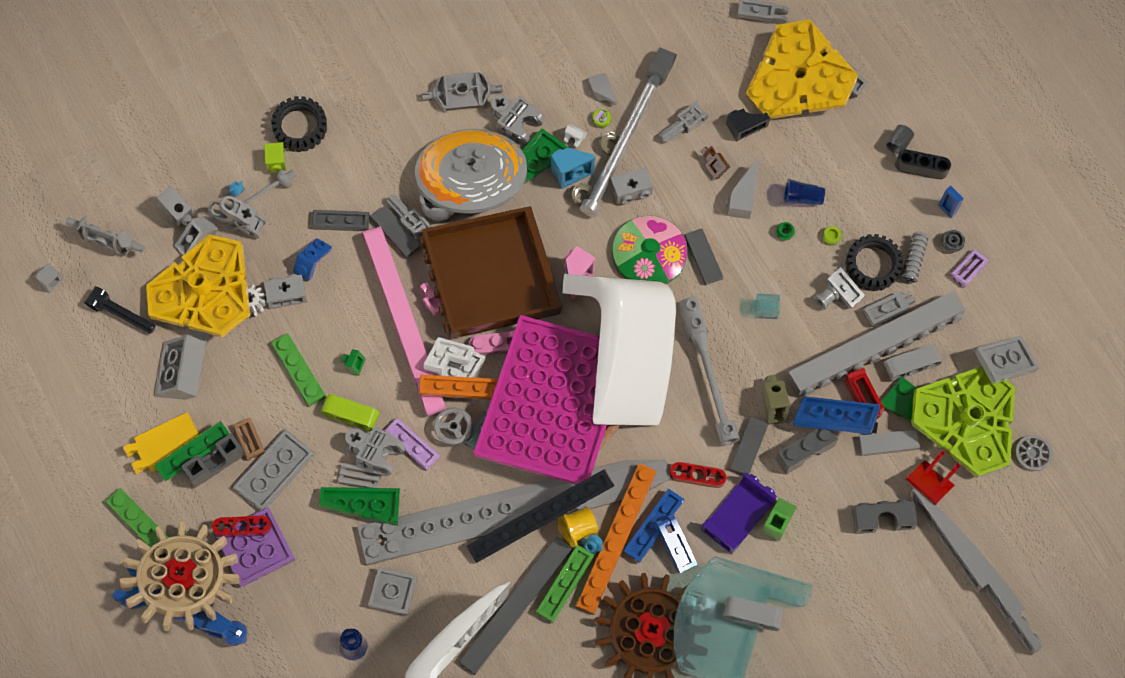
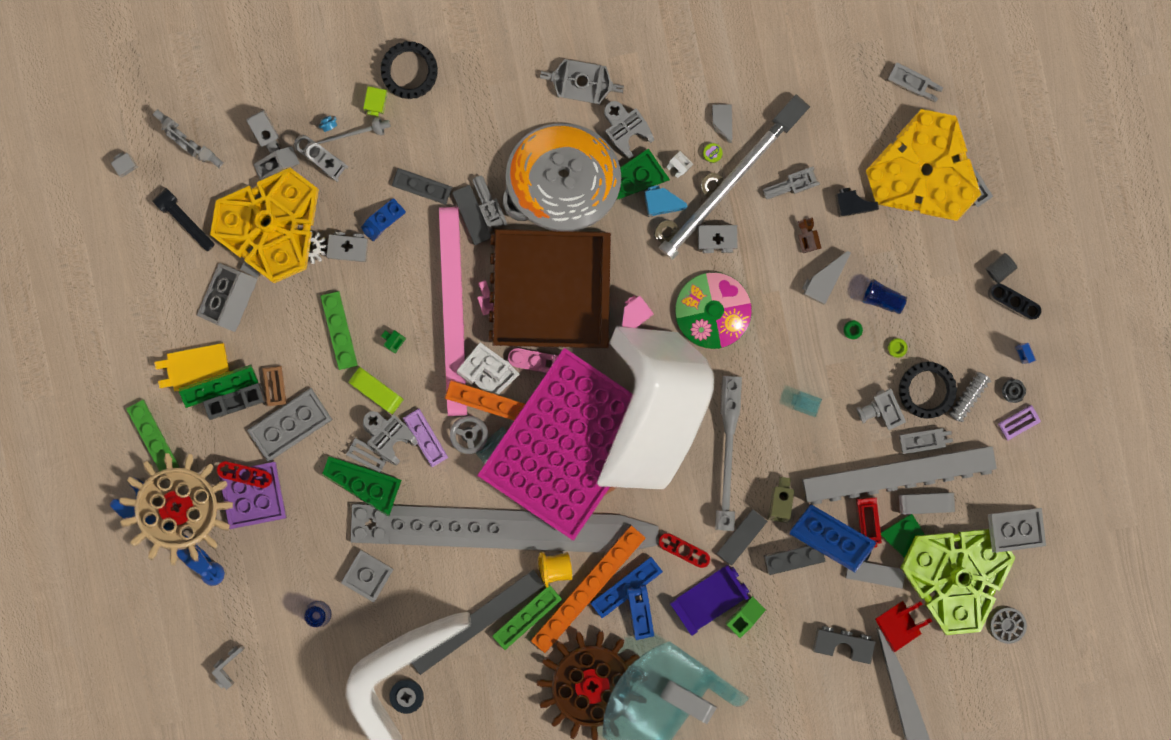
camera: 30 degrees right, 20 degrees up
black plate [467,469,615,563] -> none
dark azure plate [581,534,603,554] -> none
dark grey tile [684,228,723,285] -> none

